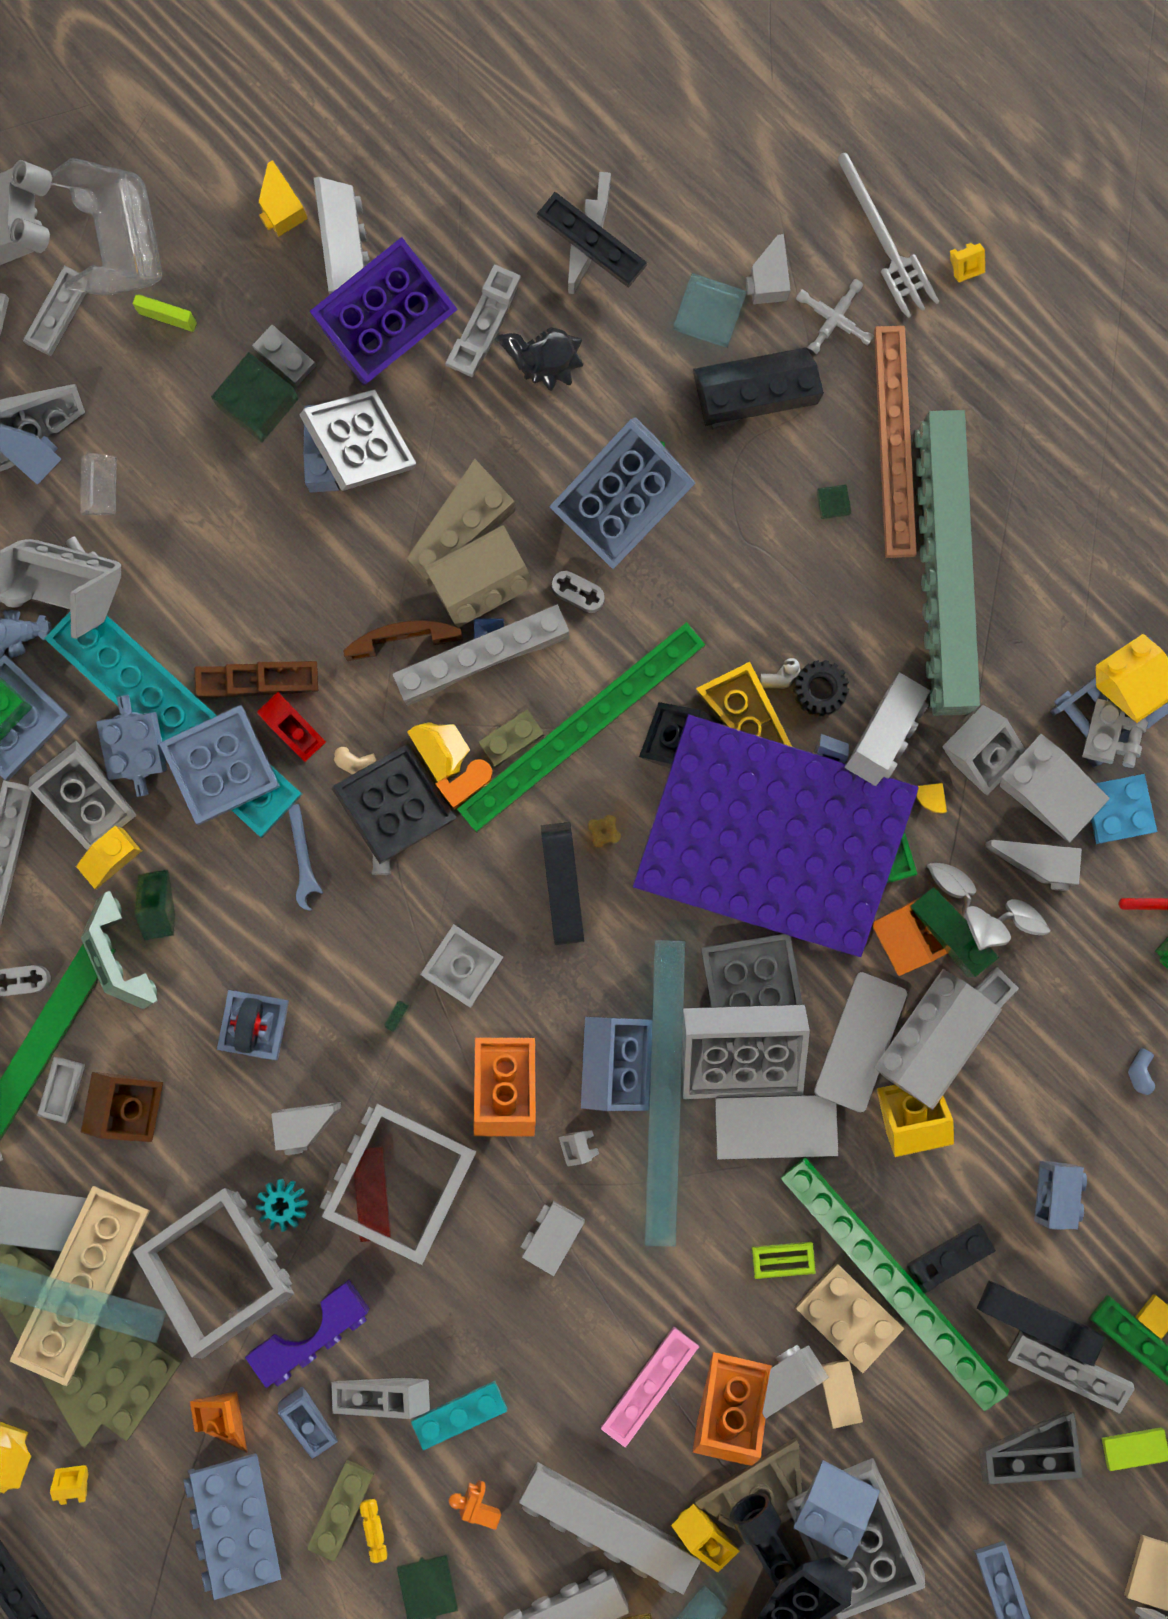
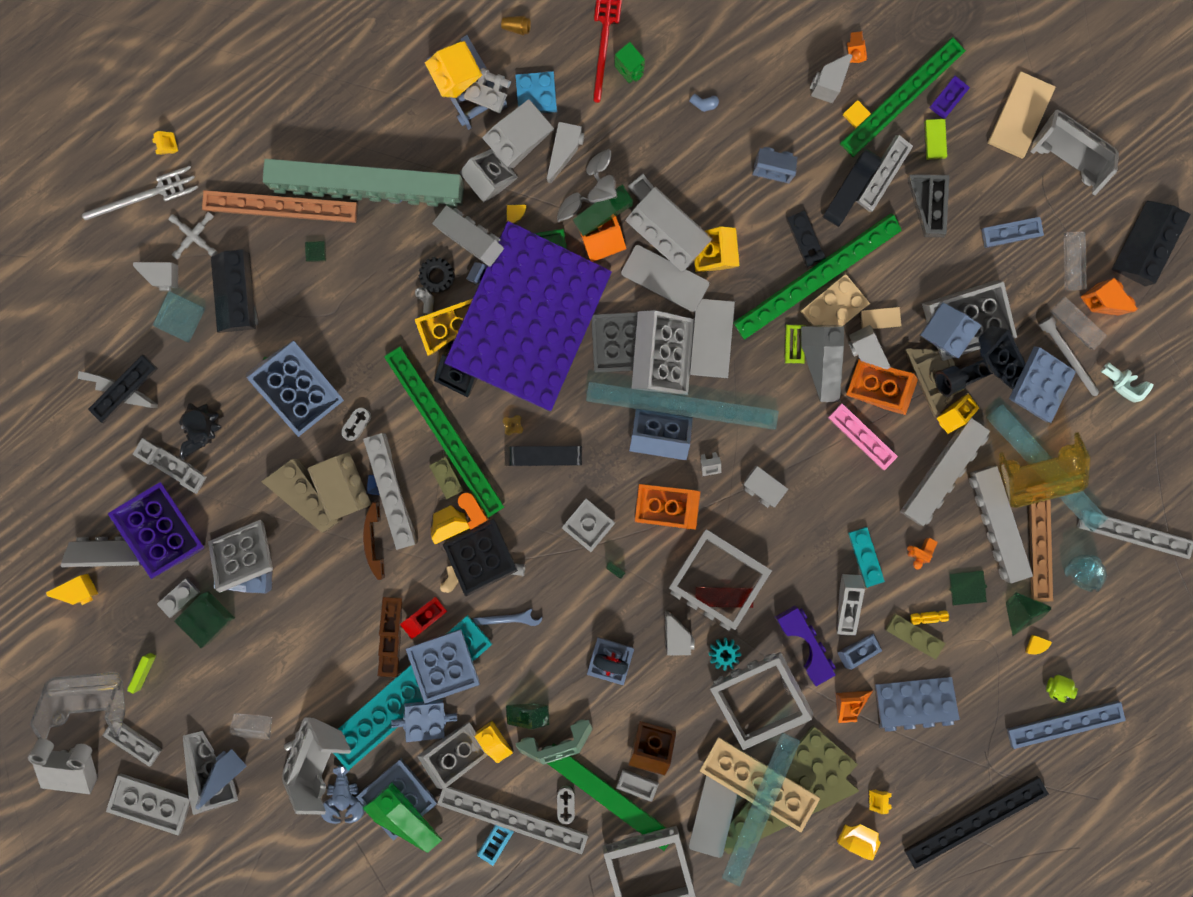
camera: 80 degrees left, 5 degrees up
none -> dark grey wedge [801,325,844,402]

